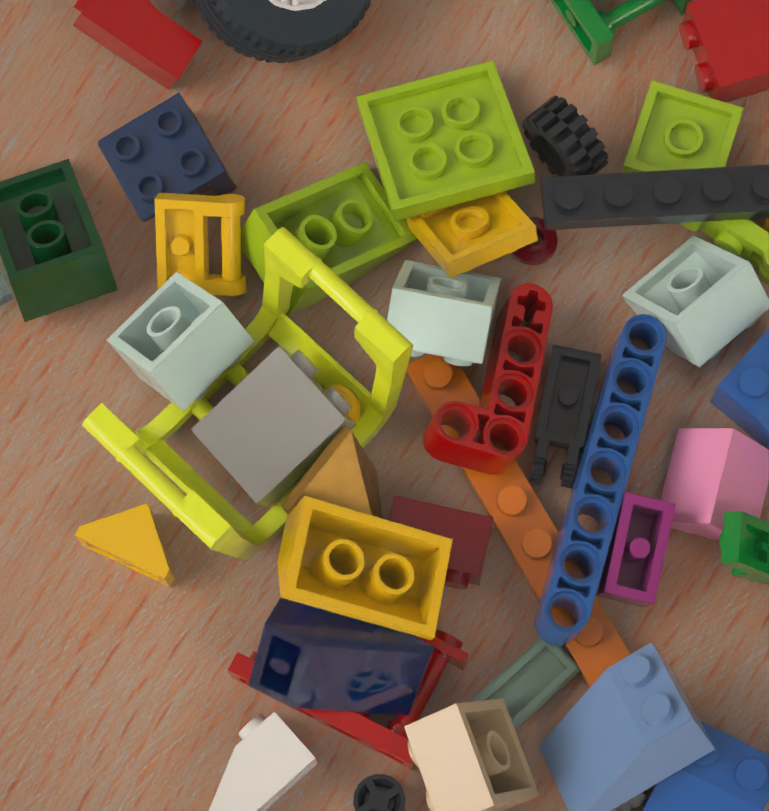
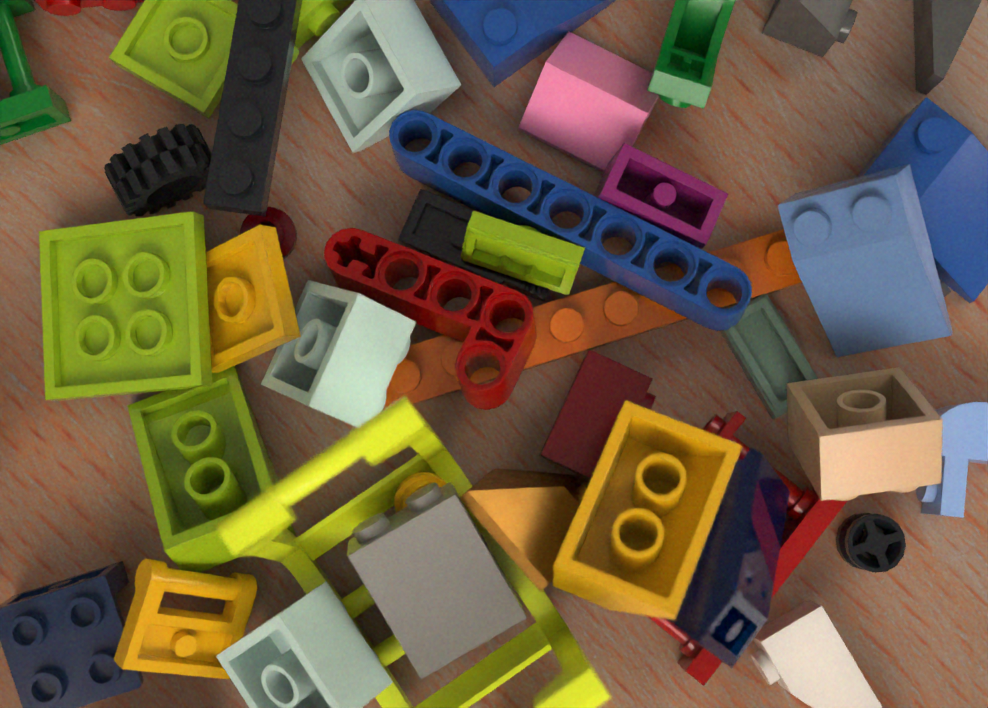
camera: 80 degrees left, 10 degrees up
none -> lime plate [460,211,585,295]

